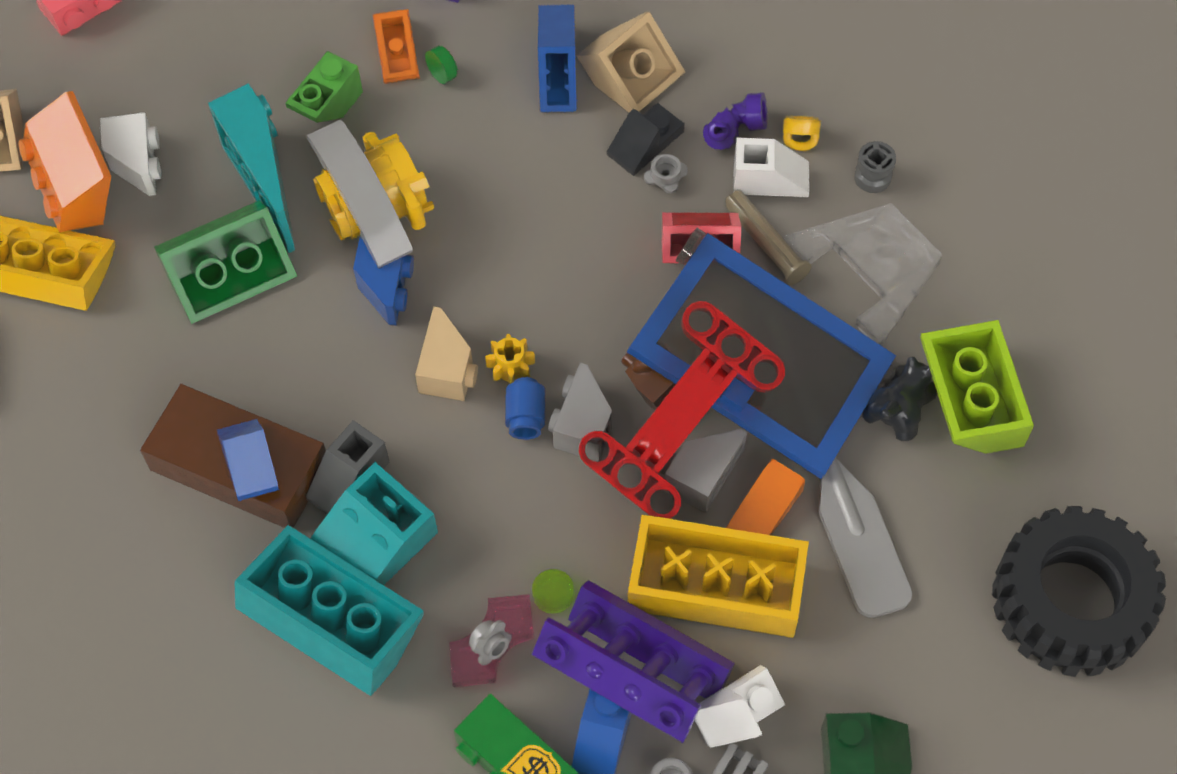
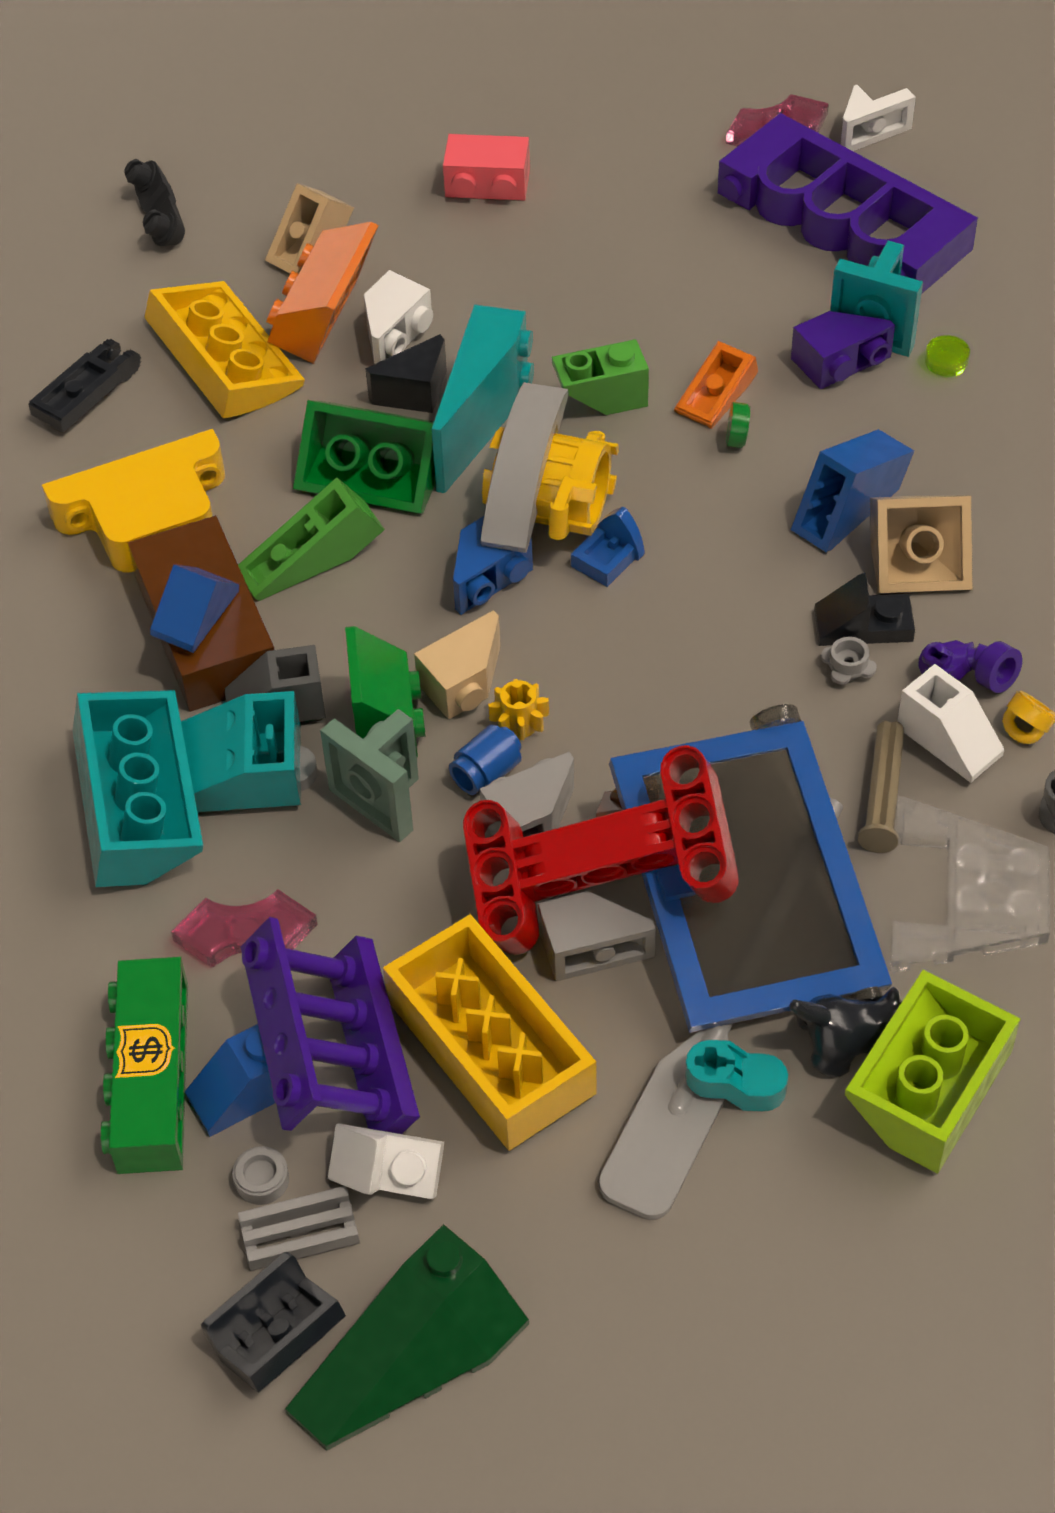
camera: 45 degrees right, 10 degrees down
light grey plate [469,620,512,666] -> none
clear neon green tile [532,569,574,613] -> none
coral brick [661,212,741,264] -> none
orange slope [726,459,805,535] -> none
black tyre [992,506,1166,677] -> none
none -> yellow brick [42,428,225,573]
none -> bright green slope [238,478,385,601]
none -> sand green bracket [320,709,419,842]
none -> green slope [345,626,426,757]
none -> black slope [365,334,447,413]
none -> blue tile [571,507,645,587]
none -> teal piece [685,1040,788,1112]

